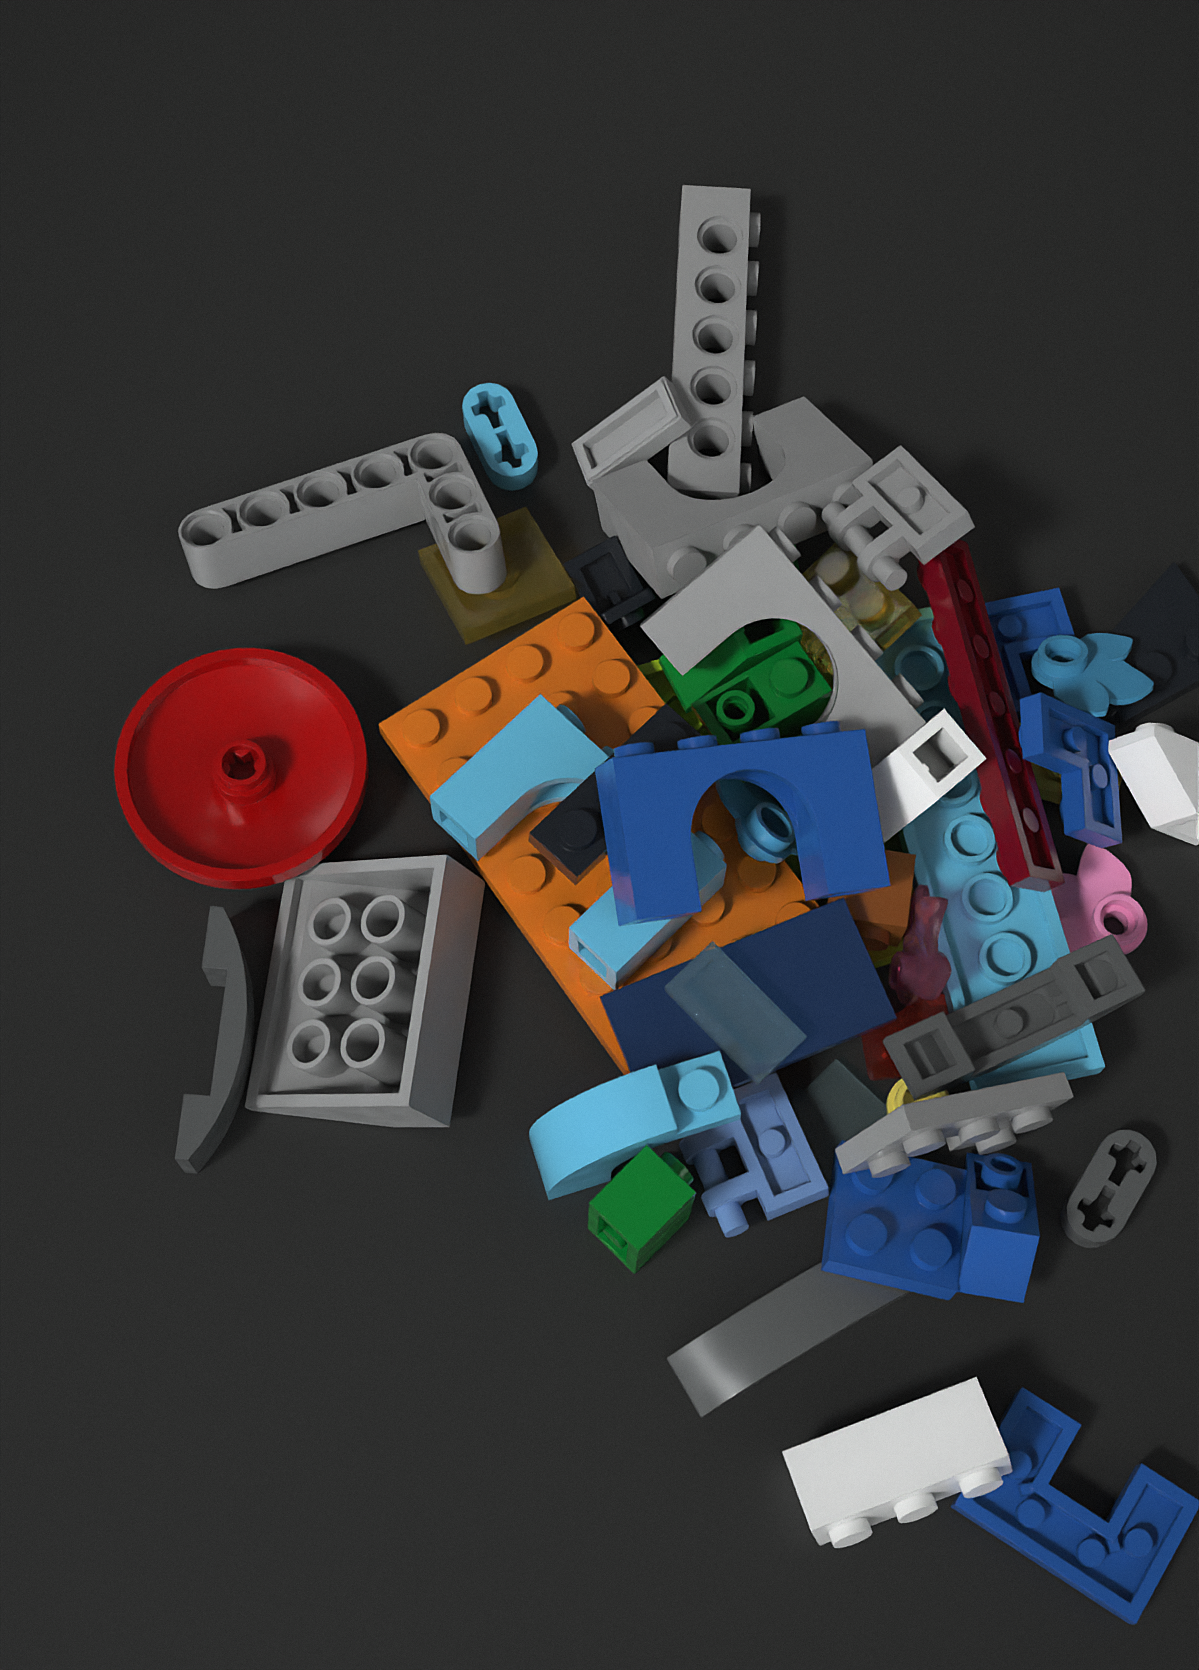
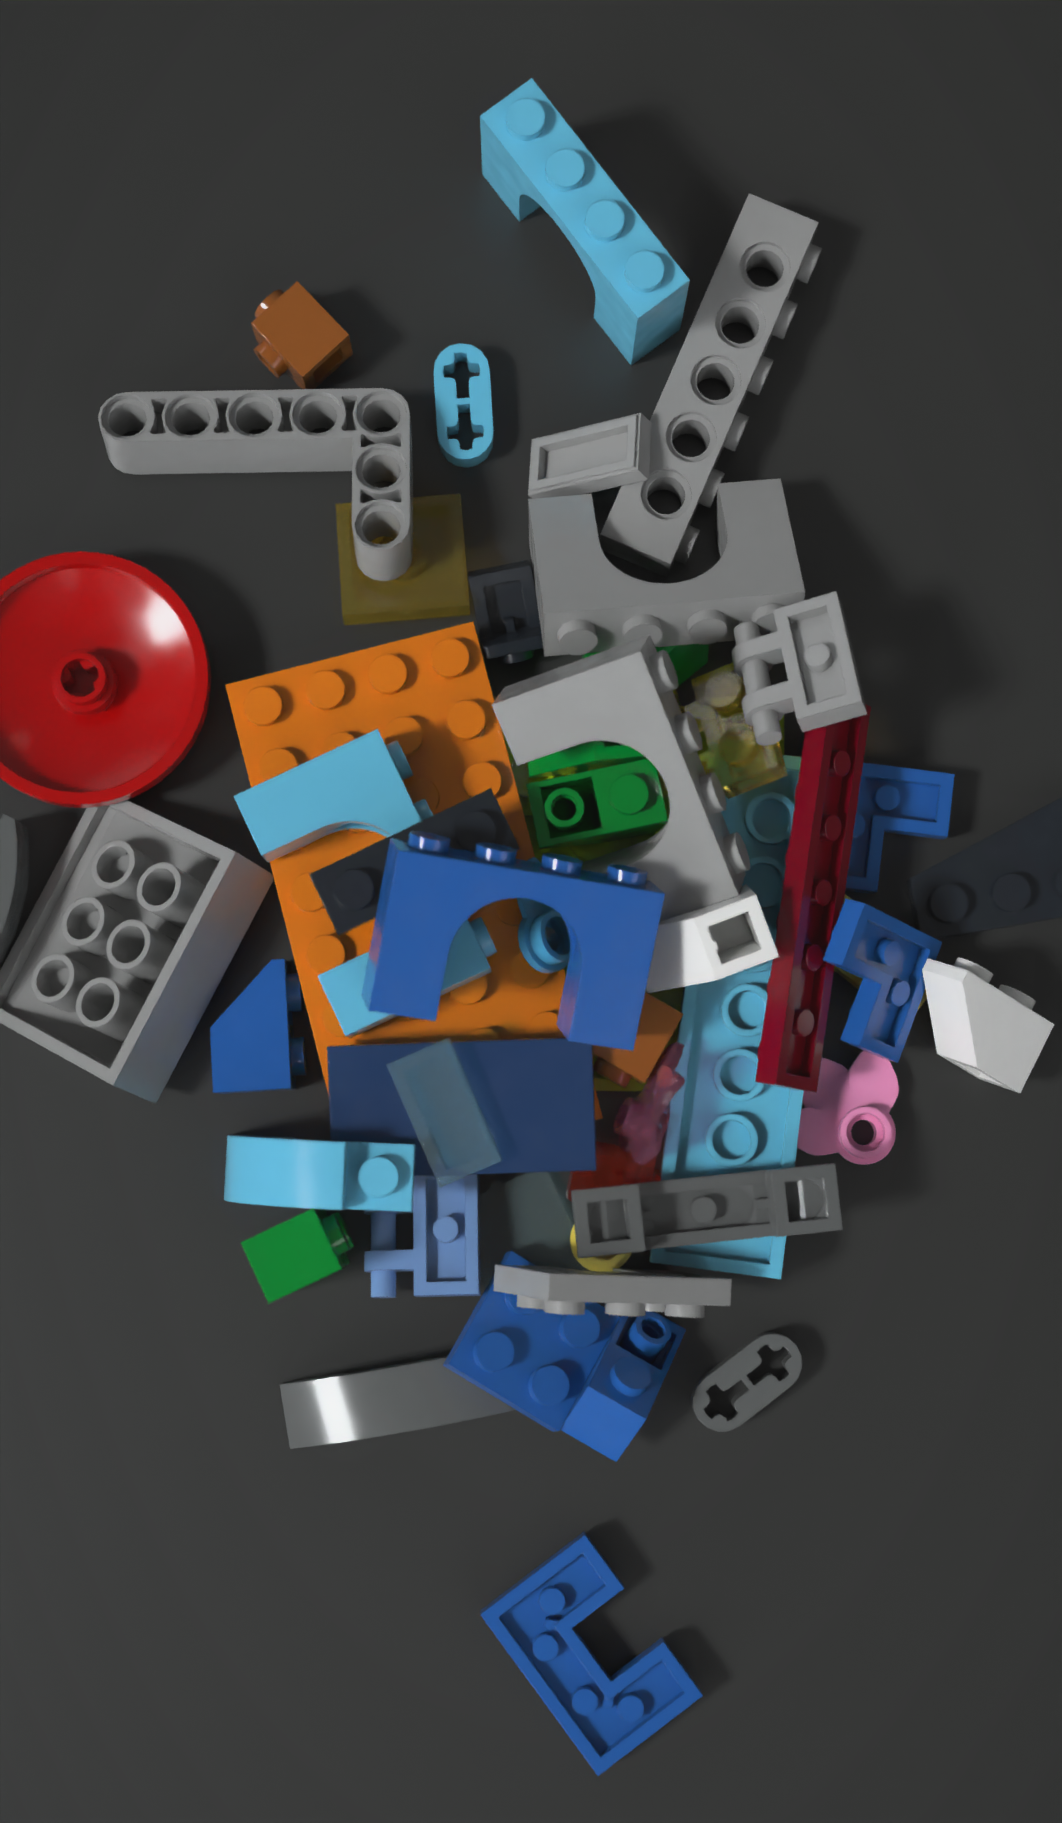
camera: 20 degrees right, 15 degrees up
white brick [782,1377,1013,1548] -> none
dark azure plate [1031,633,1154,717] -> none
none -> blue slope [210,959,307,1094]
none -> dark orange brick [251,281,353,389]
none -> medium azure arch [480,78,690,366]

